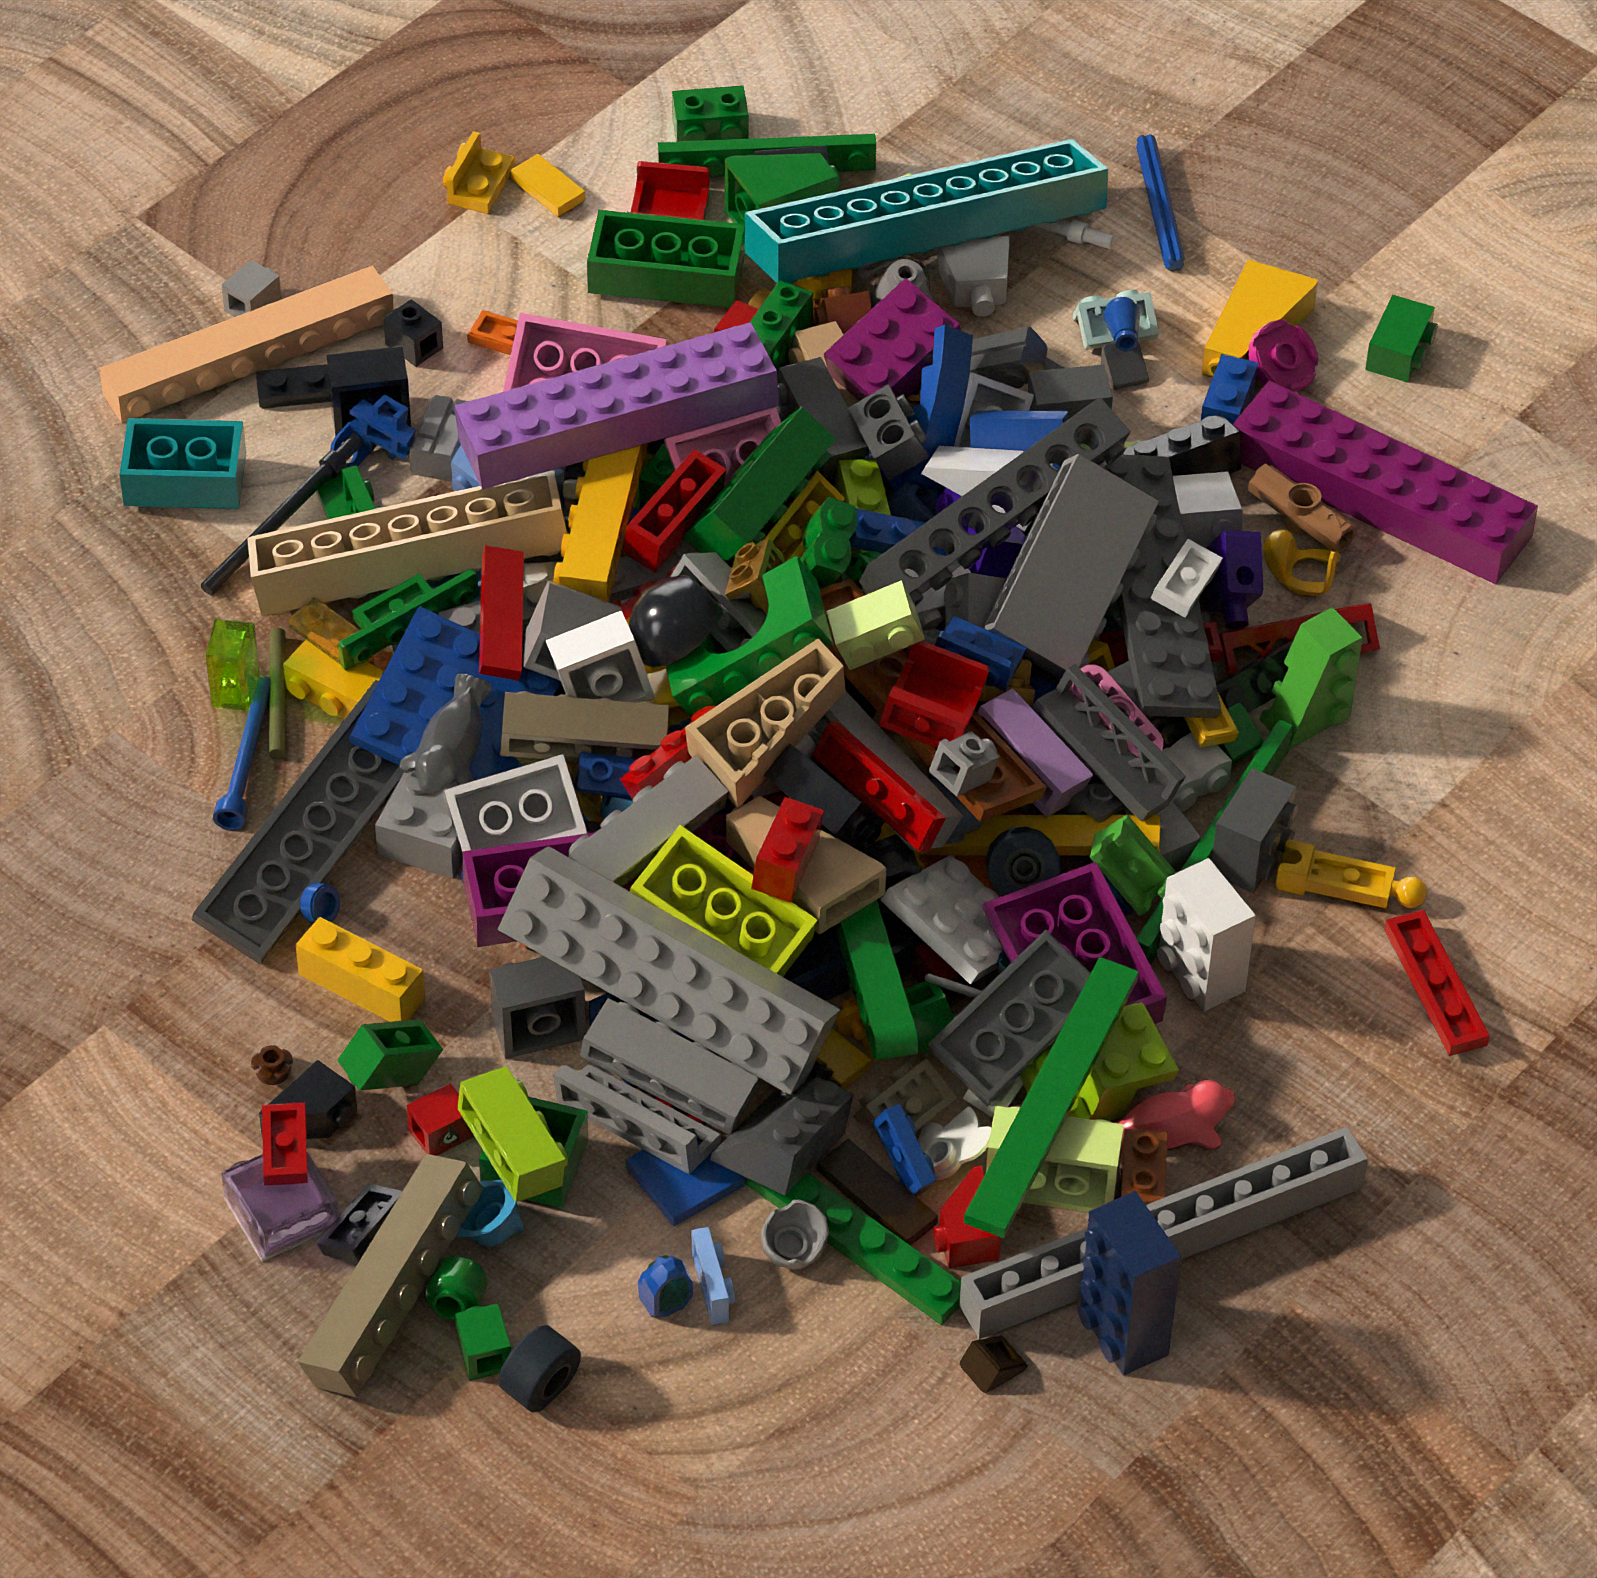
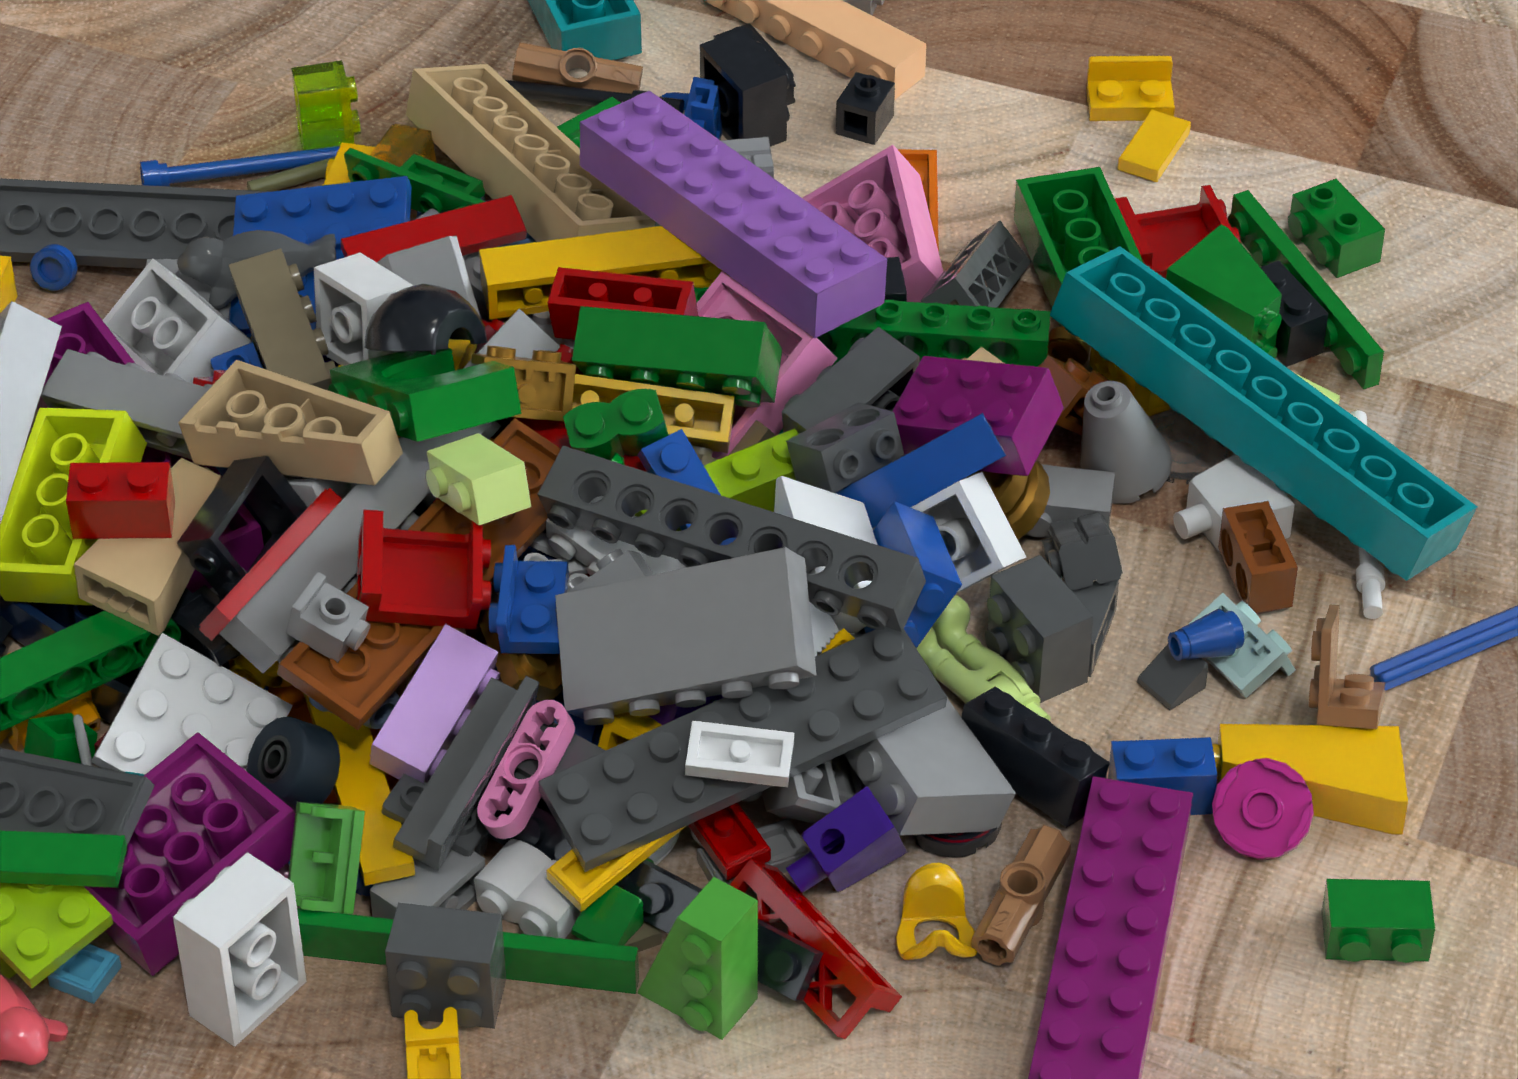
camera: 70 degrees right, 5 degrees down
none -> medium nougat piece [512,42,643,94]
none -> dark grey fence [921,220,1031,308]
none -> dark orange brick [1218,501,1298,613]
none -> medium nougat bracket [1309,604,1385,729]

